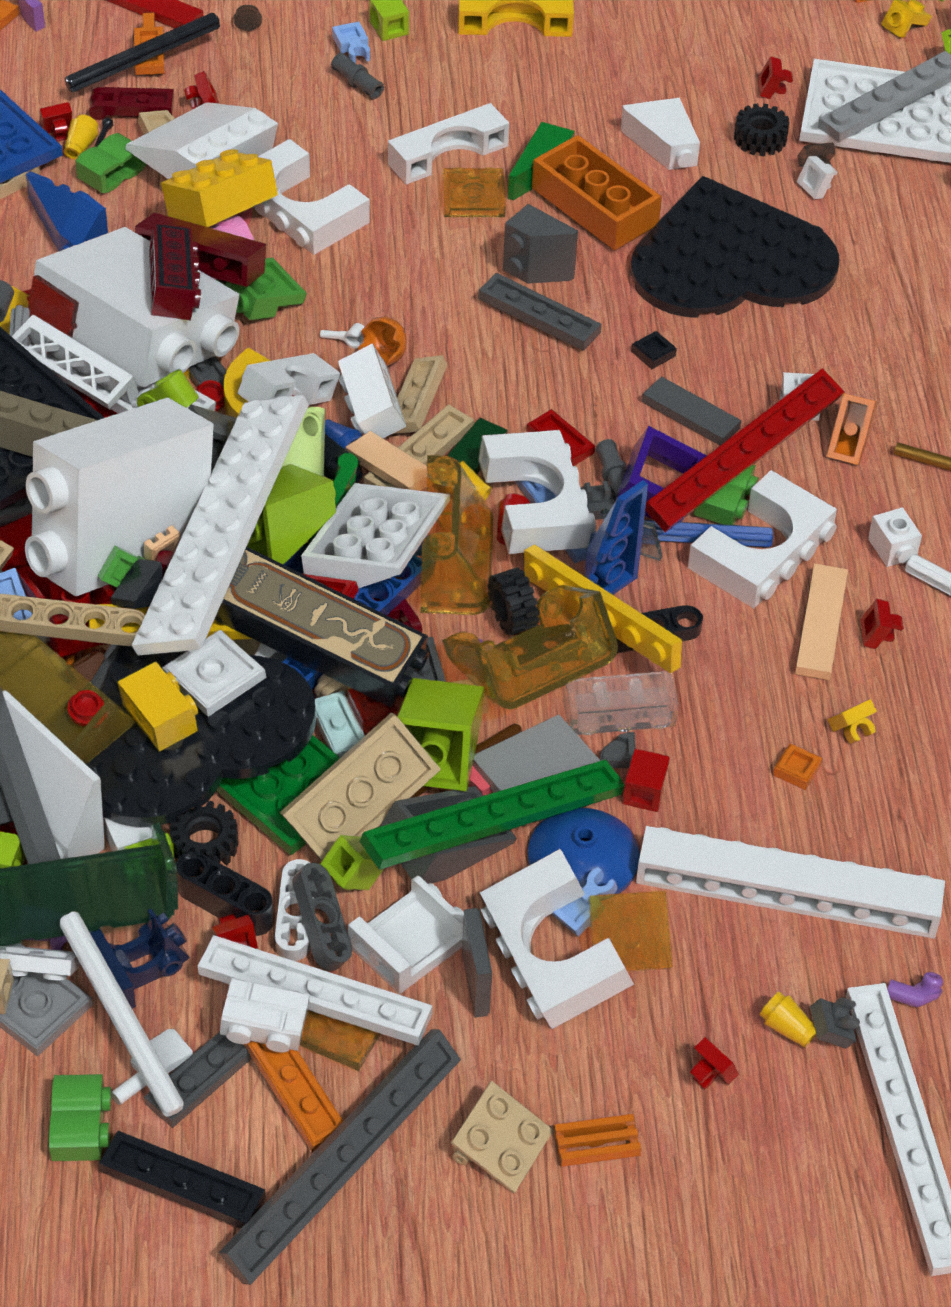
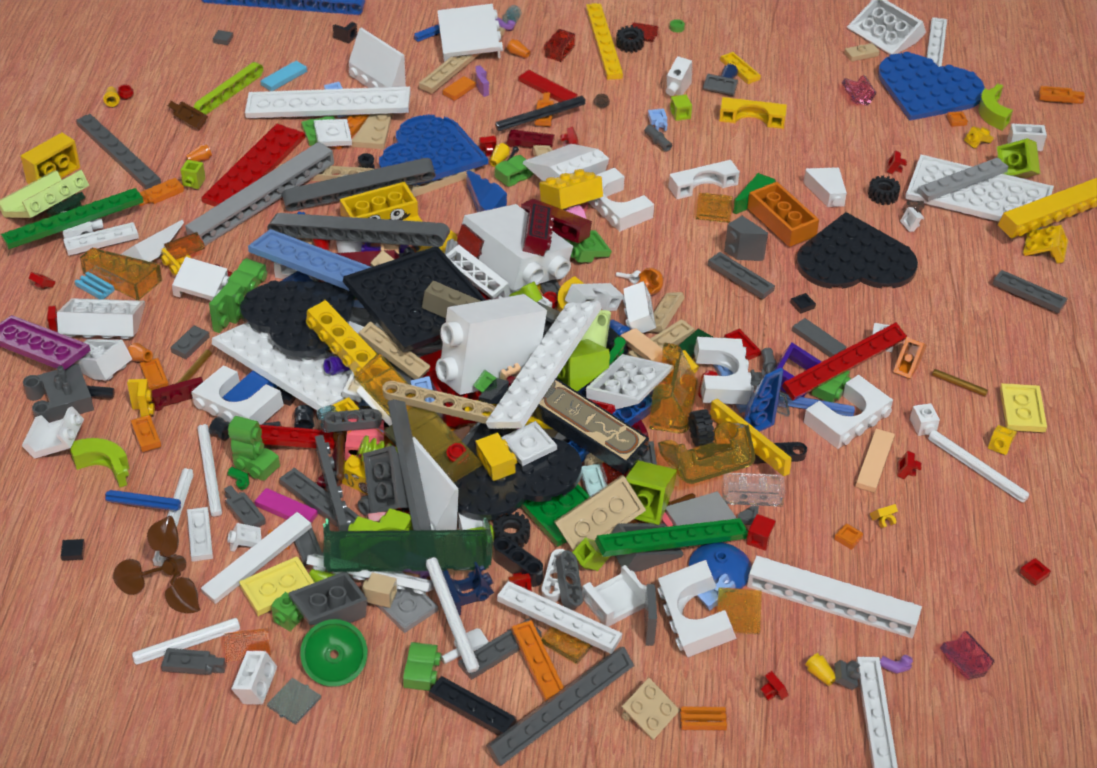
camera: 10 degrees right, 5 degrees down
white brick [220,978,310,1053] -> none

